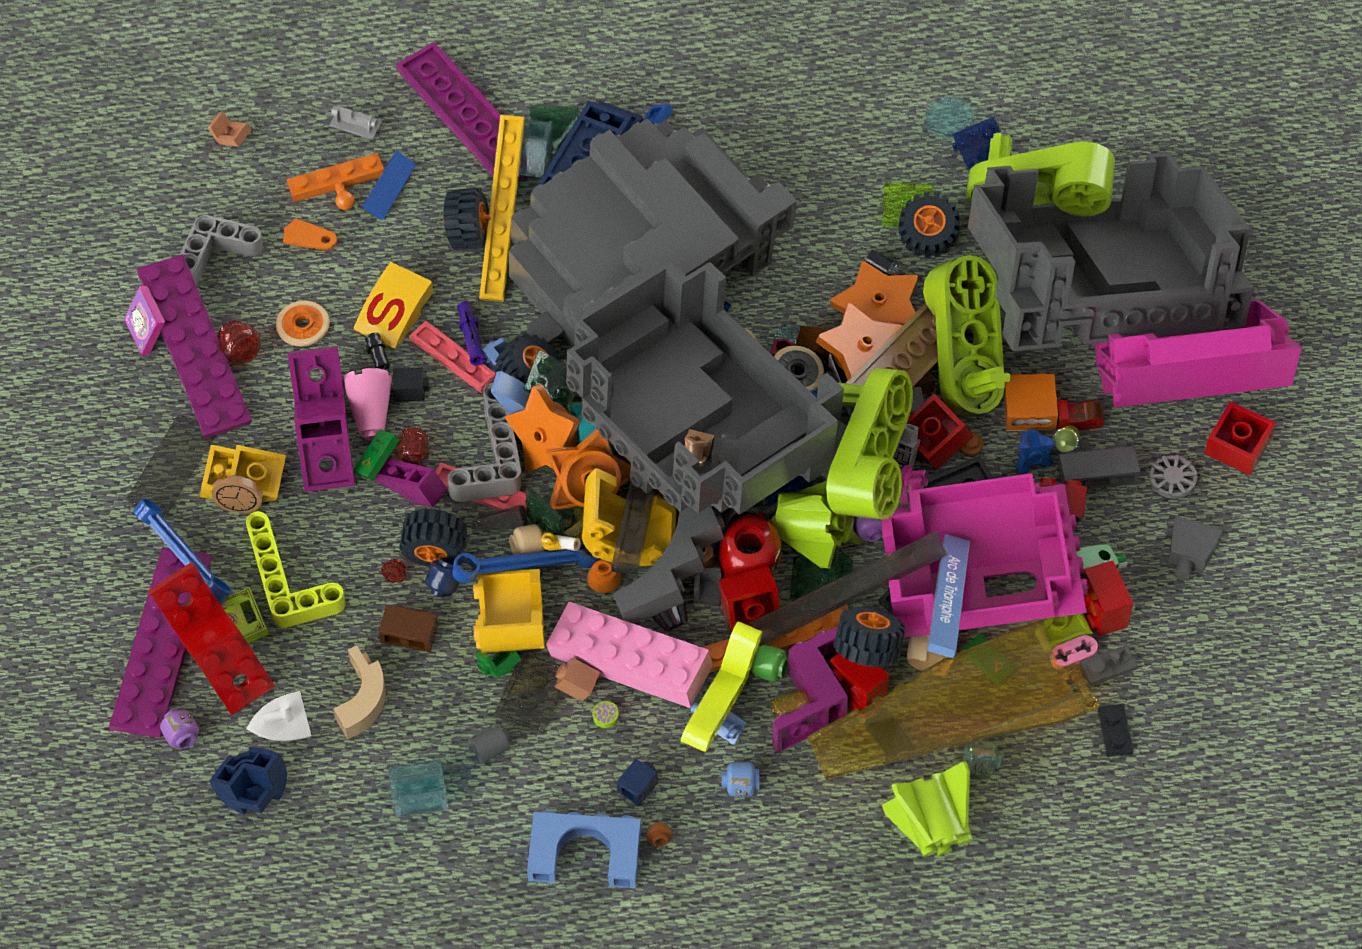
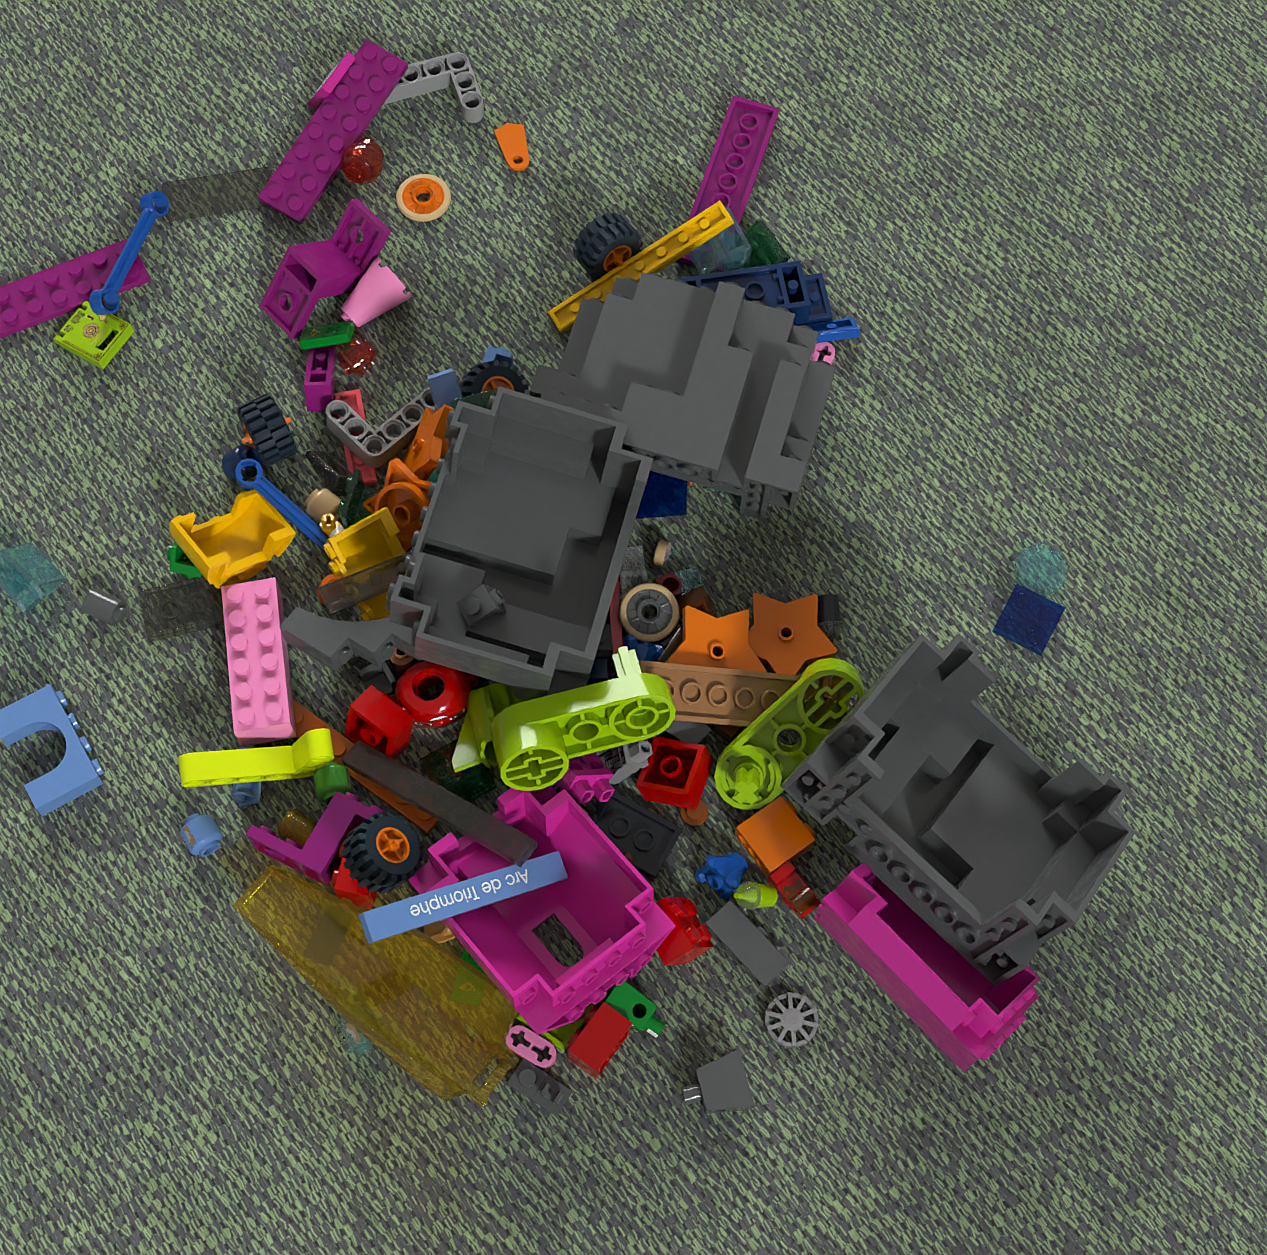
camera: 50 degrees right, 10 degrees up
red bracket [148,562,275,716] -> none
yellow slope [200,445,286,502] -> none
nougat bracket [208,112,251,147] -> none
medium nougat tile [212,475,263,513] -> none
neon yellow beam [246,511,346,628] -> none
white shield [246,691,311,741] -> none
orange plate [286,153,384,210] -> none
light grey hinge [329,105,382,140] -> none
tan arch [333,645,386,740] -> none
yellow slope [353,262,434,350] -> none
blue tile [362,151,416,220] -> none
black pin [365,332,391,370] -> none
reddish brown brick [378,605,438,652] -> none
clear red plate [381,559,406,583] -> none
black brick [393,367,429,402] -> none
coral tile [409,321,496,394] -> none
dark purple pin [457,301,486,366] -> none
nougat brick [555,658,600,701] -> none
lime tile [592,701,619,728] -> none
dark blue brick [617,759,658,806] -> none
dark orange plate [646,822,673,847] -> none
black piece [652,601,688,632] -> none
medium nougat piece [684,429,715,467] -> none
clear neon green plate [882,182,932,226] -> none
lime brick [882,761,973,857] -> none
black wheel [899,192,960,258] -> none
lime beam [966,133,1115,216] -> none
black plate [1097,704,1134,757] -> none
red brick [1205,401,1276,475] -> none

